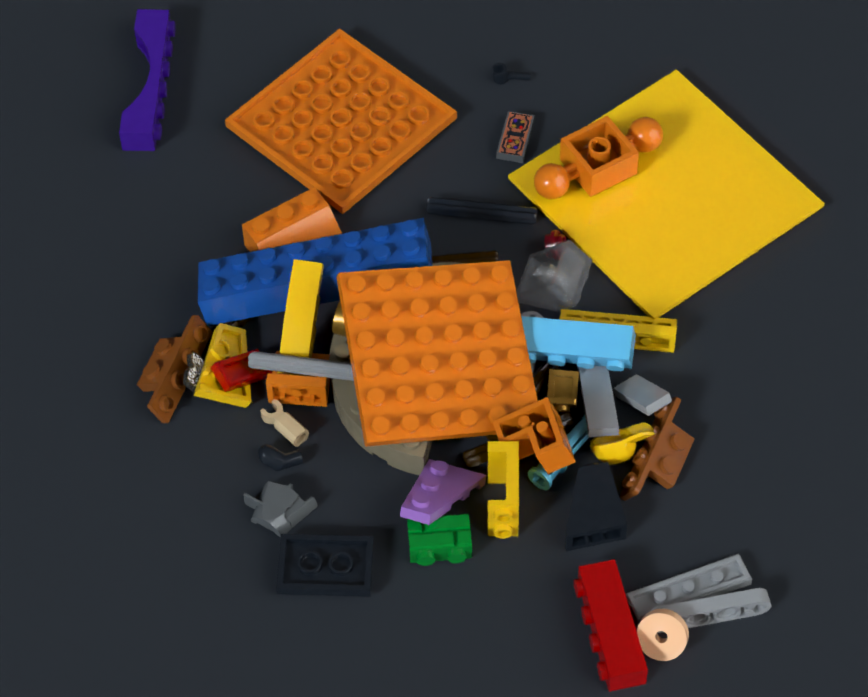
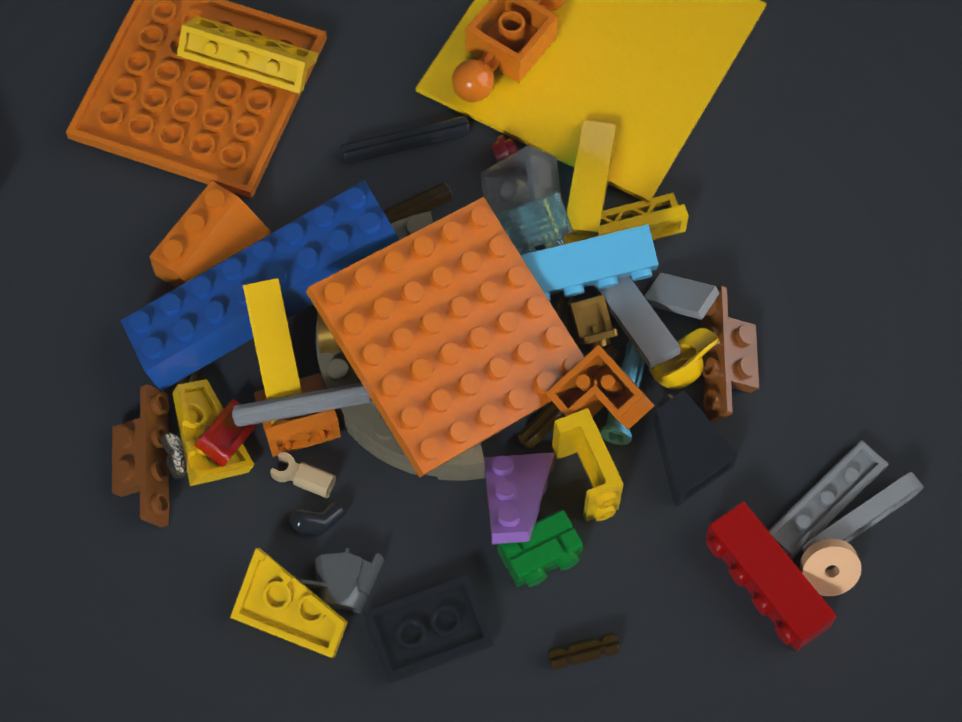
camera: 25 degrees left, 10 degrees up
tile [496,111,535,163] -> none
none -> yellow fence [177,16,318,93]
none -> yellow wing [230,548,348,658]
none -> clear light blue brick [496,192,573,255]
none -> dark brown axle [547,632,620,670]
none -> yellow slope [564,120,617,237]

